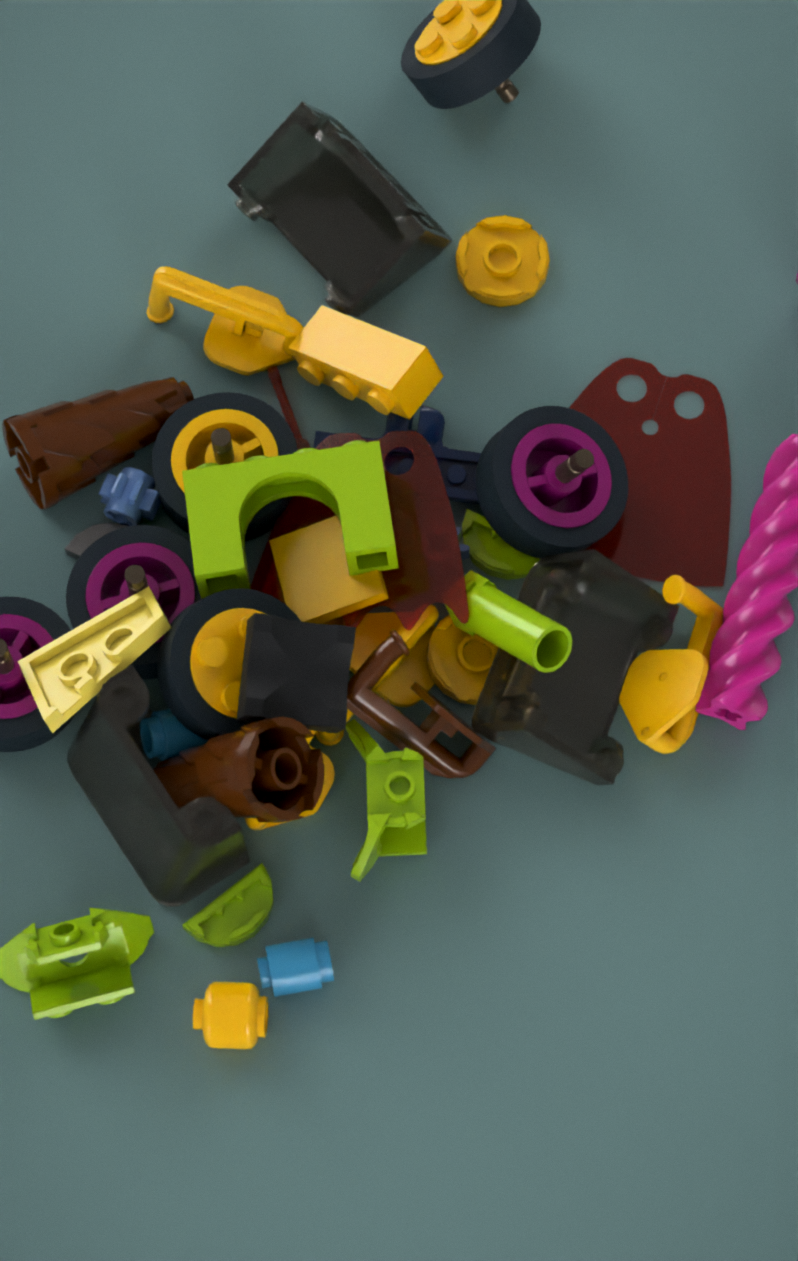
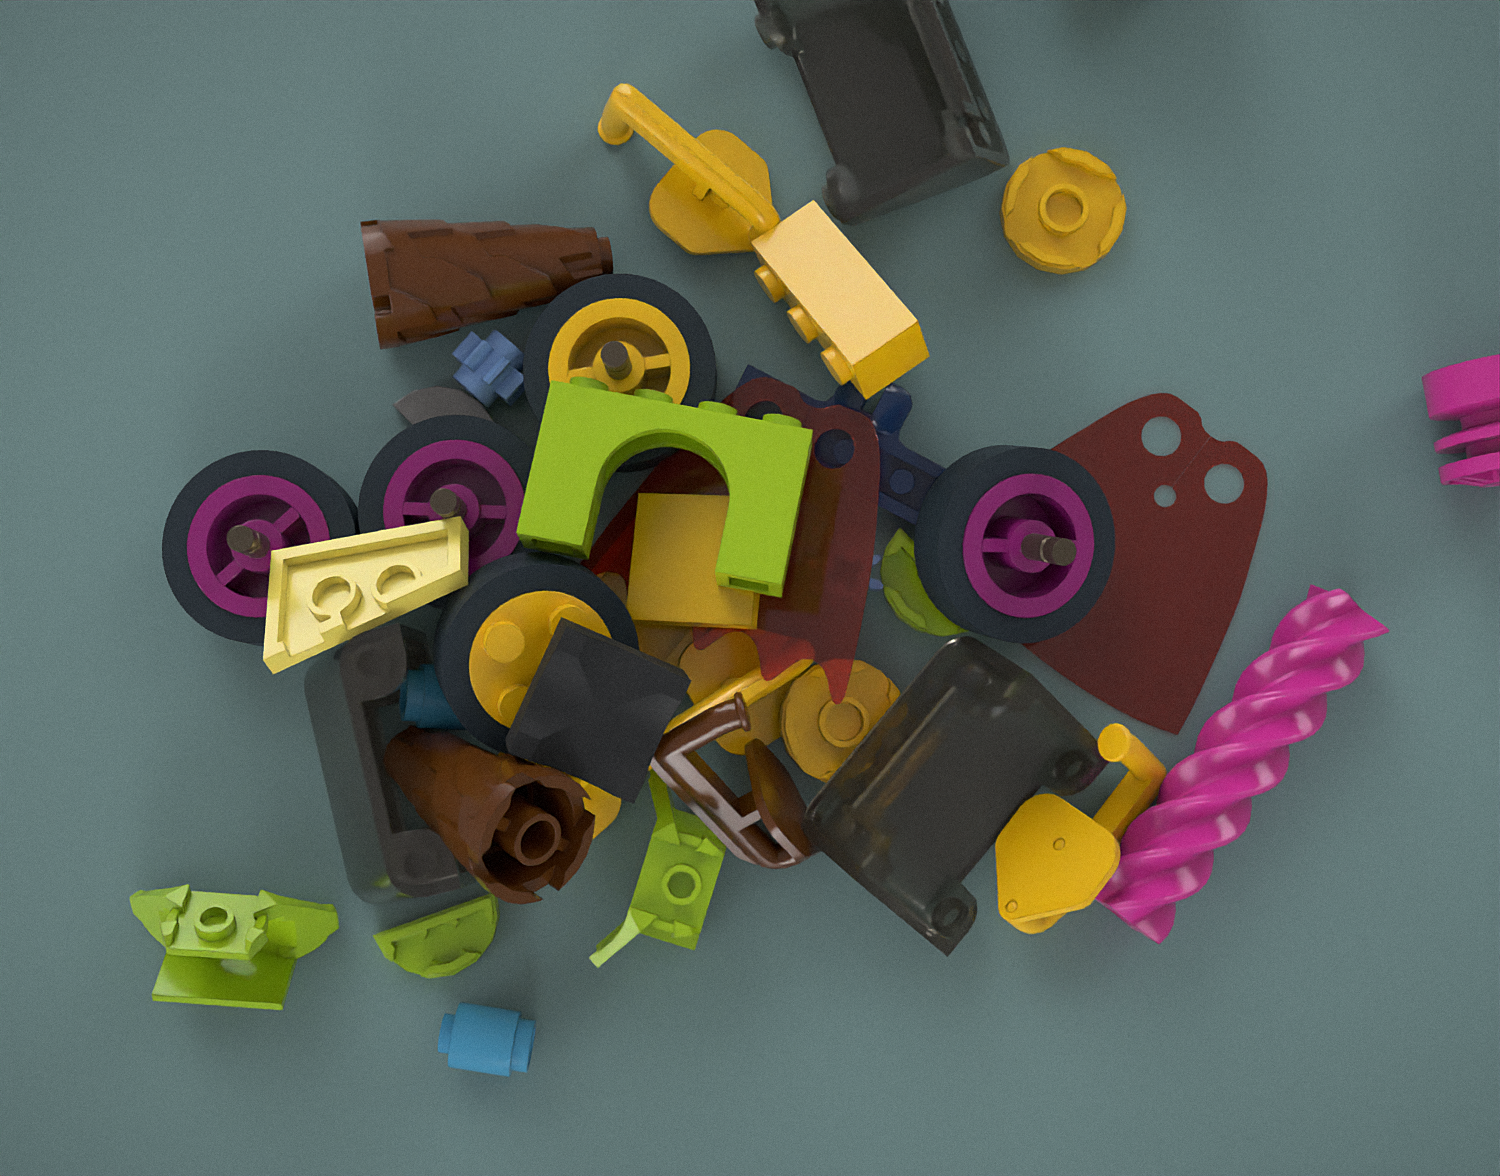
camera: 20 degrees right, 15 degrees up
yellow head [193,981,269,1050] -> none
clear red hinge [267,366,310,450] -> none
lime piece [441,570,573,673] -> none

